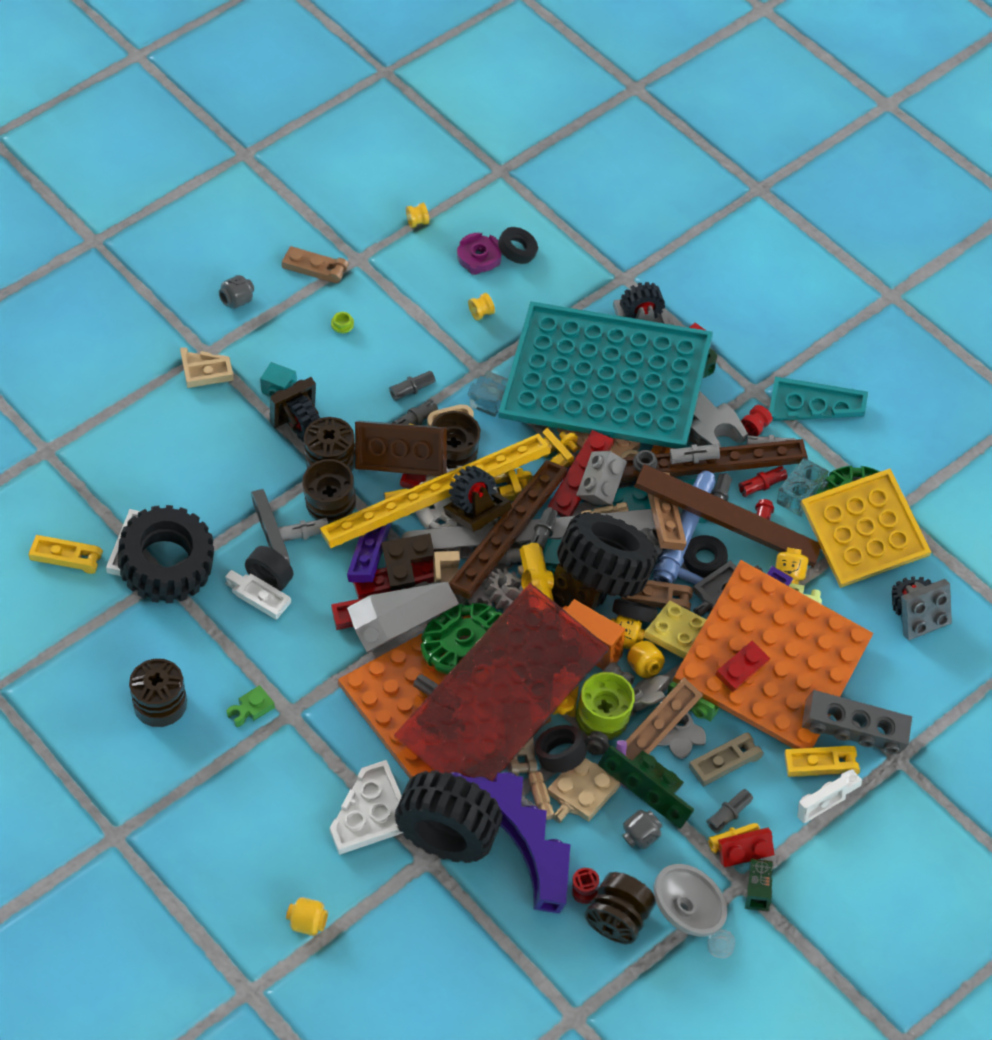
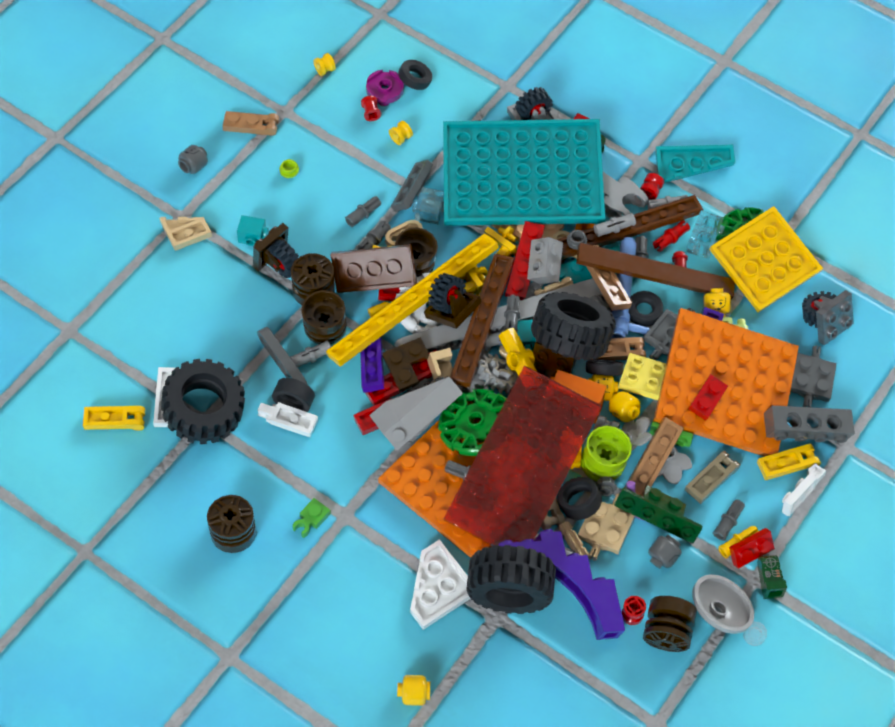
camera: 15 degrees left, 5 degrees up
none -> red bush [361,95,381,121]
none -> dark grey plate [391,160,433,212]
none -> dark grey plate [790,346,837,408]

